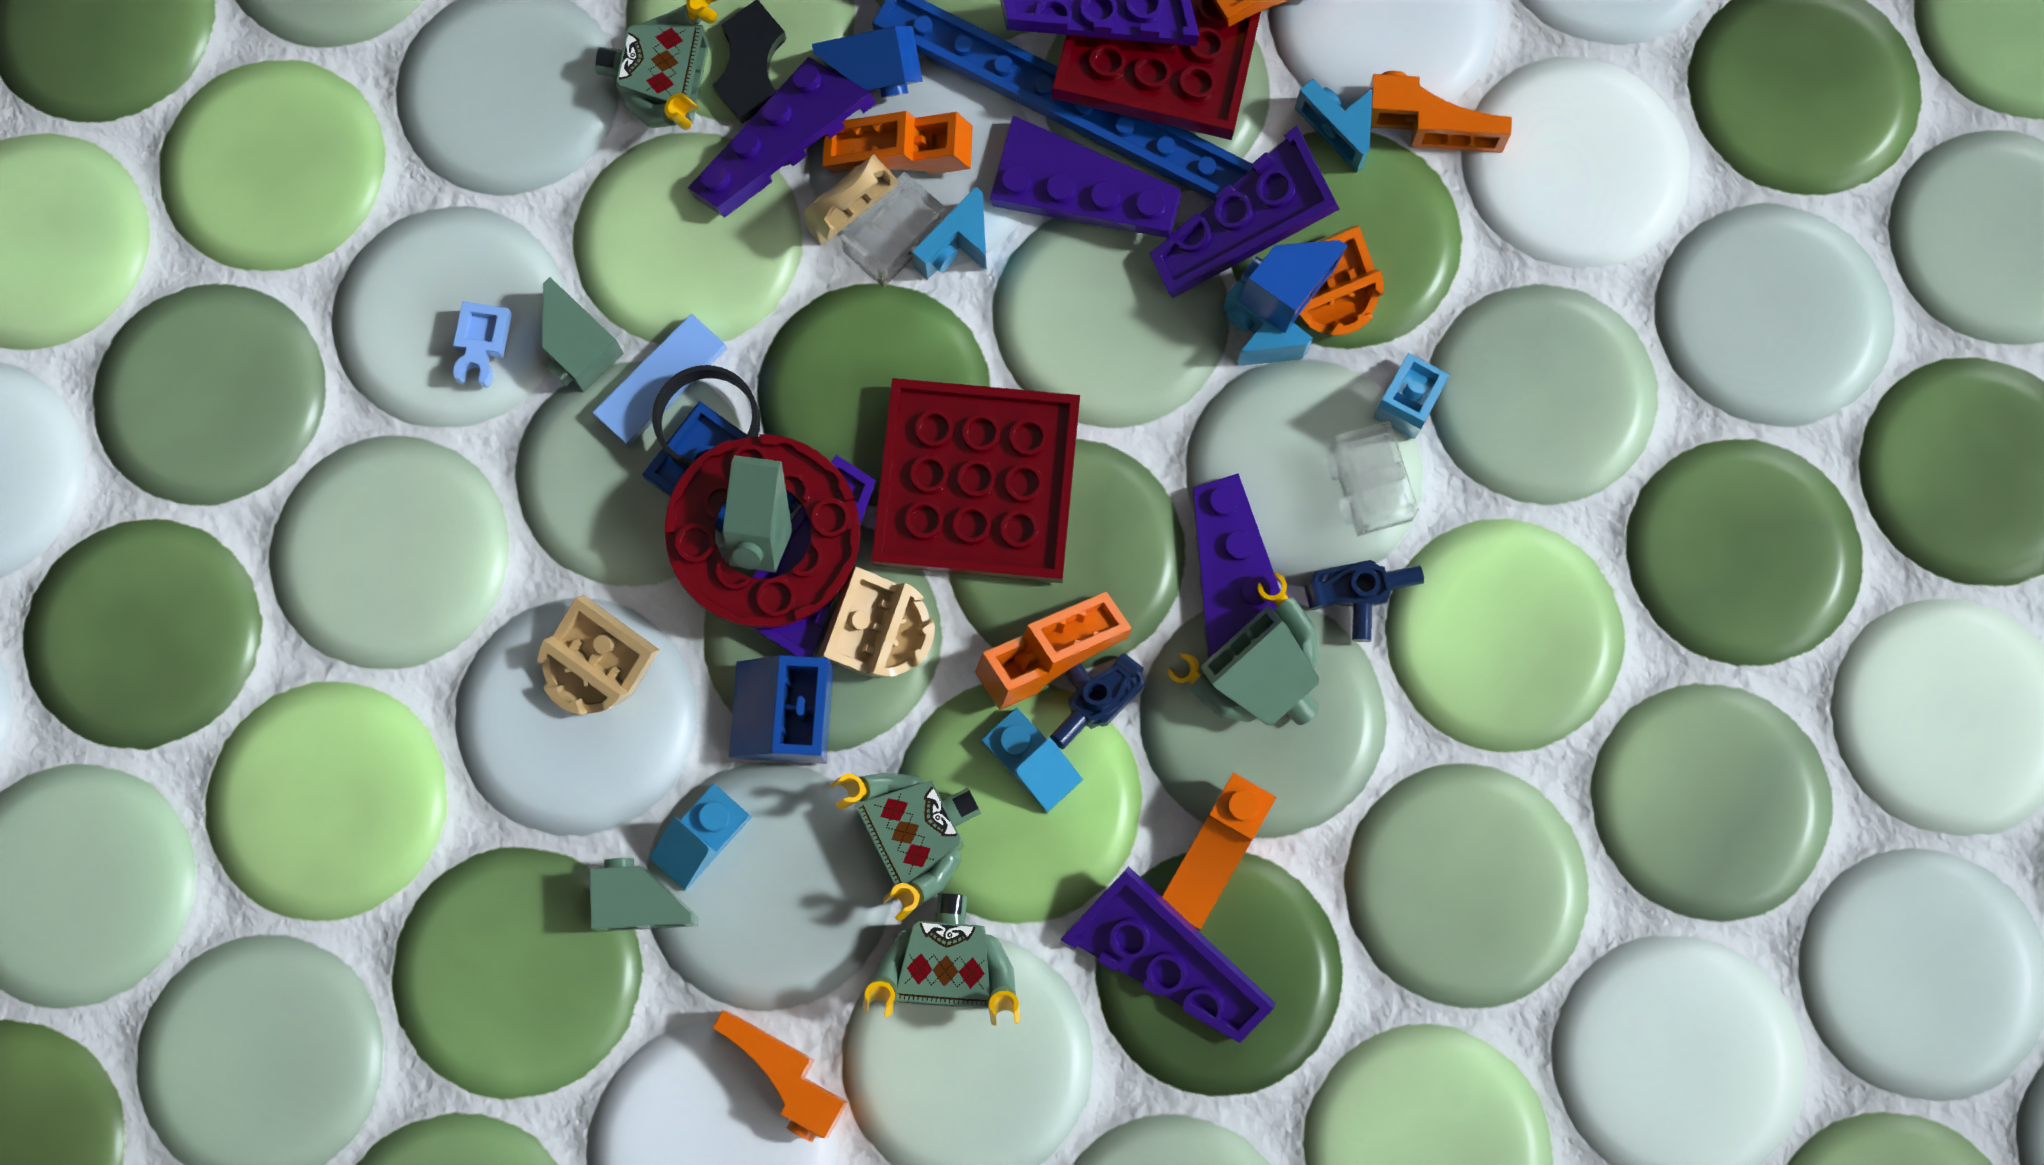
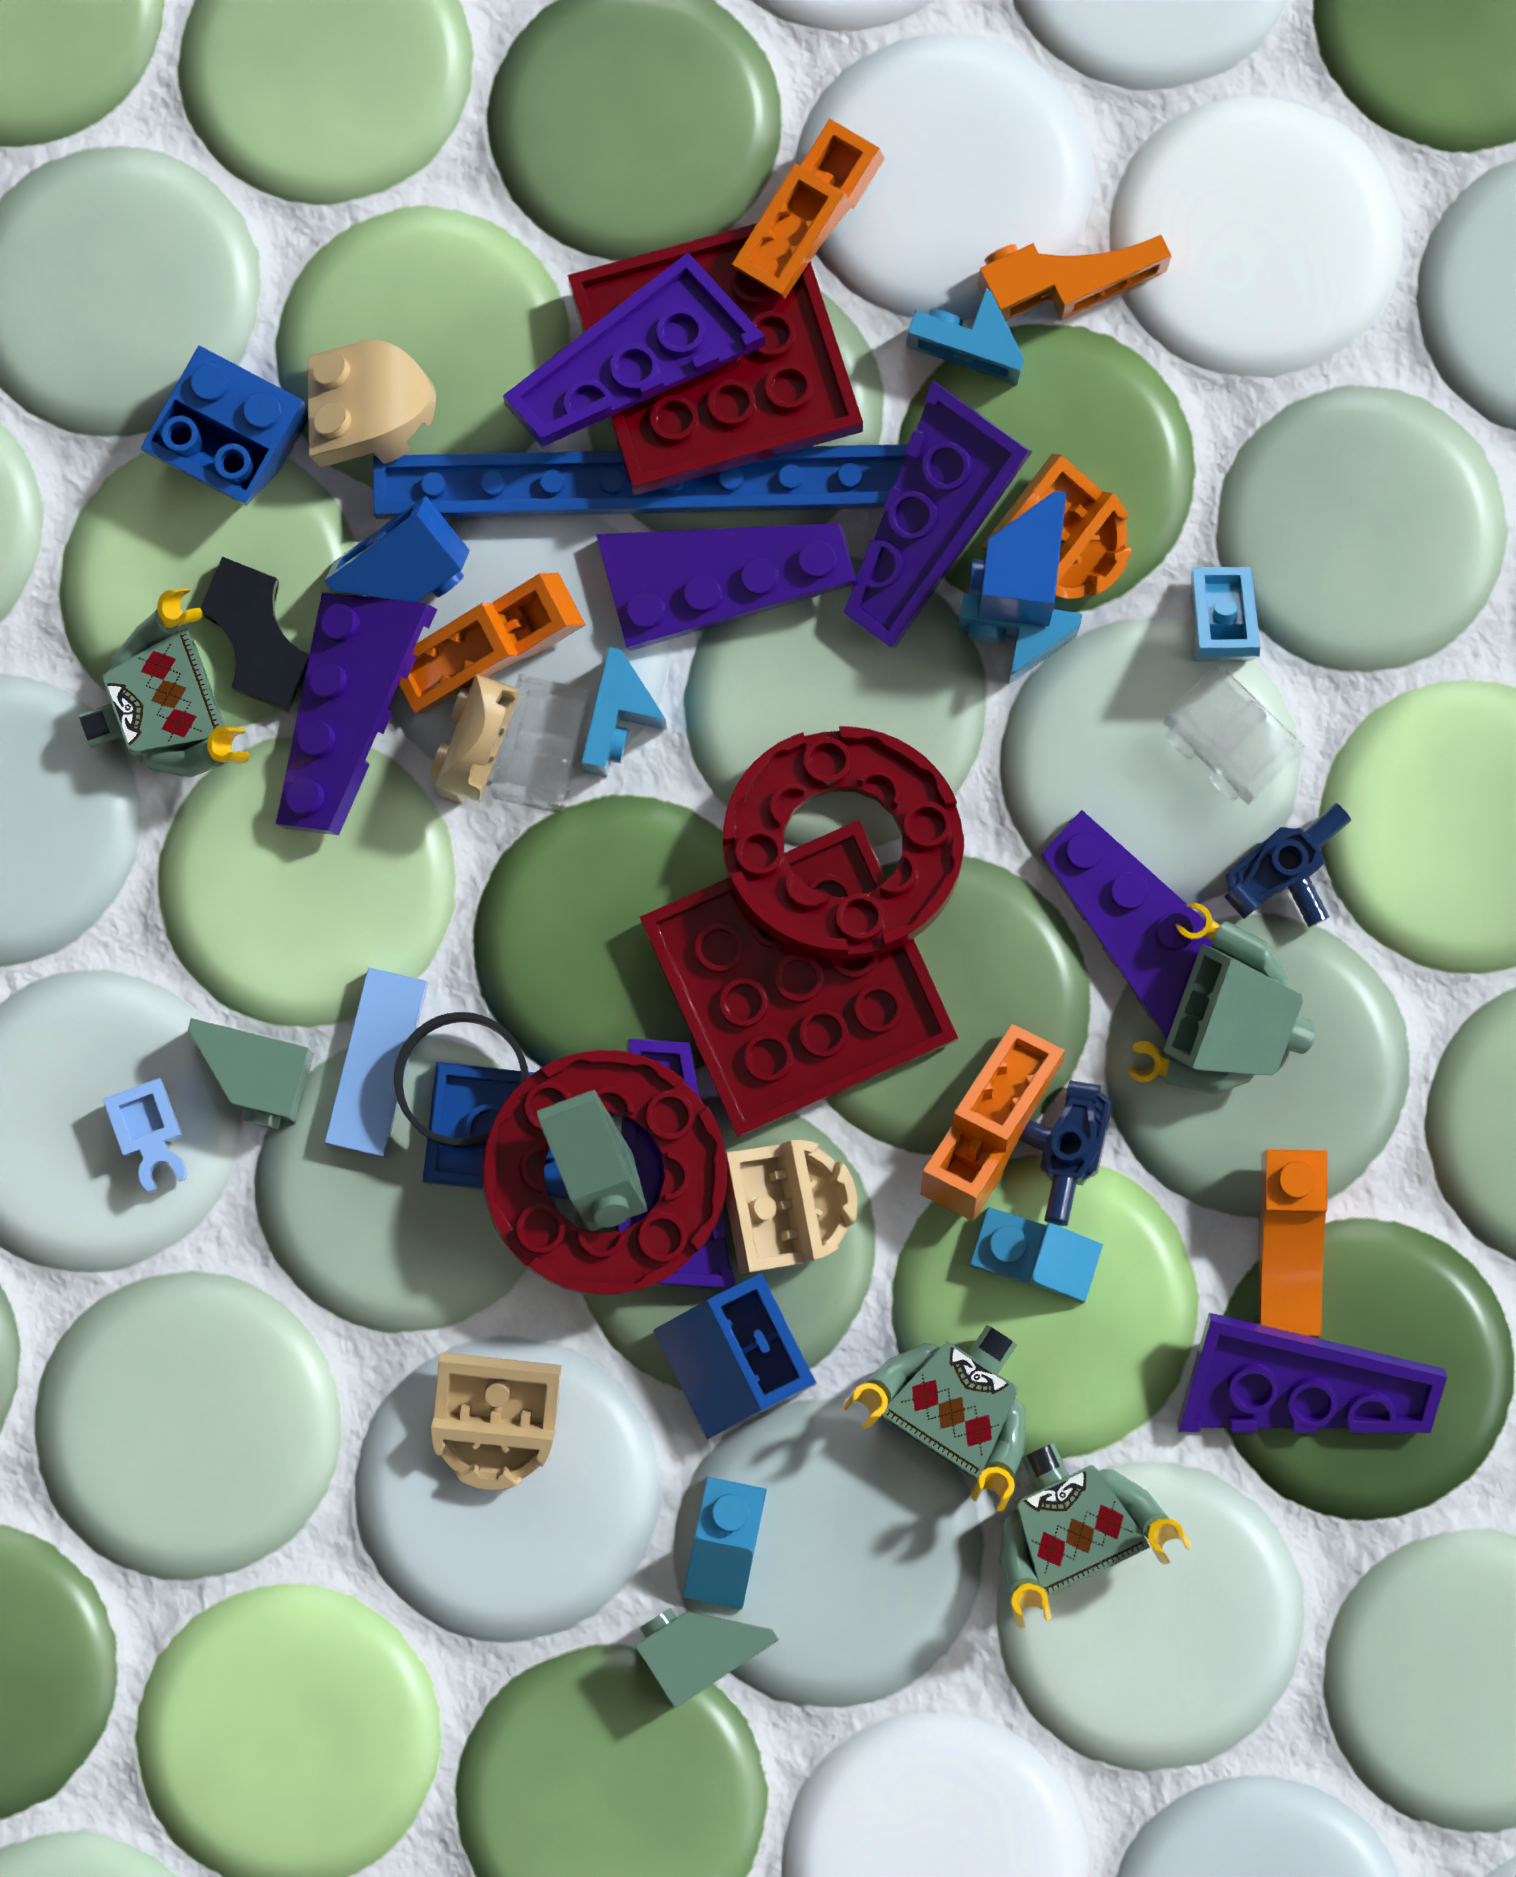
camera: 30 degrees left, 5 degrees up
orange slope [713,1010,848,1143] -> none
none -> dark red plate [723,726,964,959]

